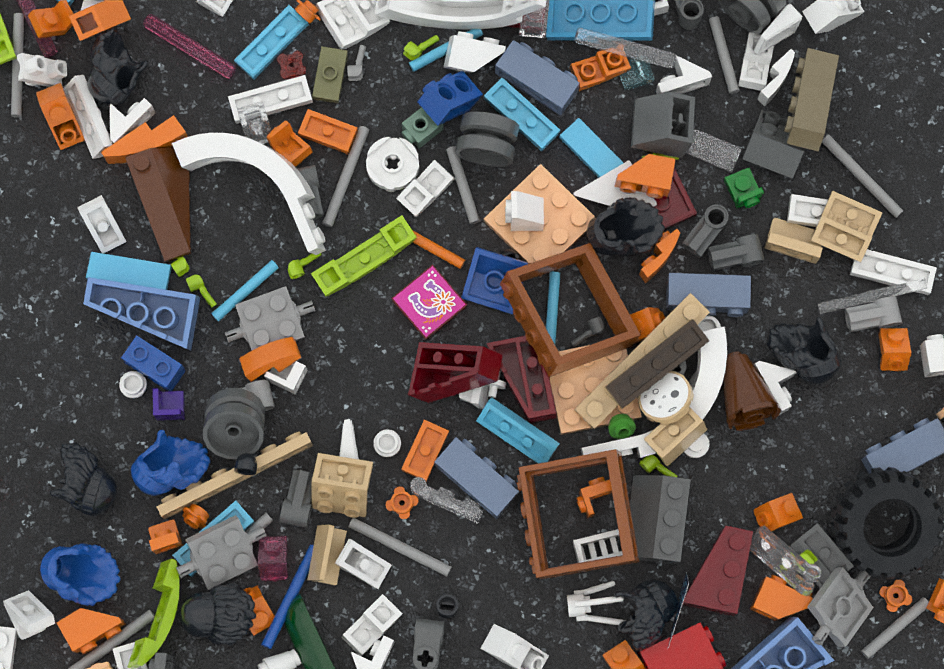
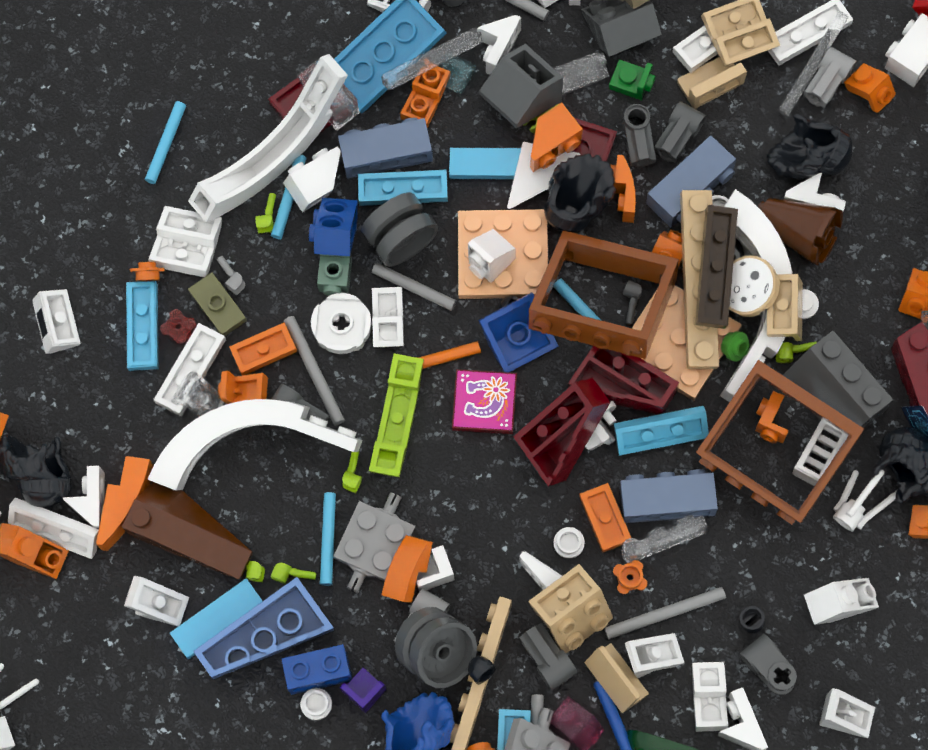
camera: 40 degrees left, 5 degrees down
clear pink axle [143,14,236,79] -> none

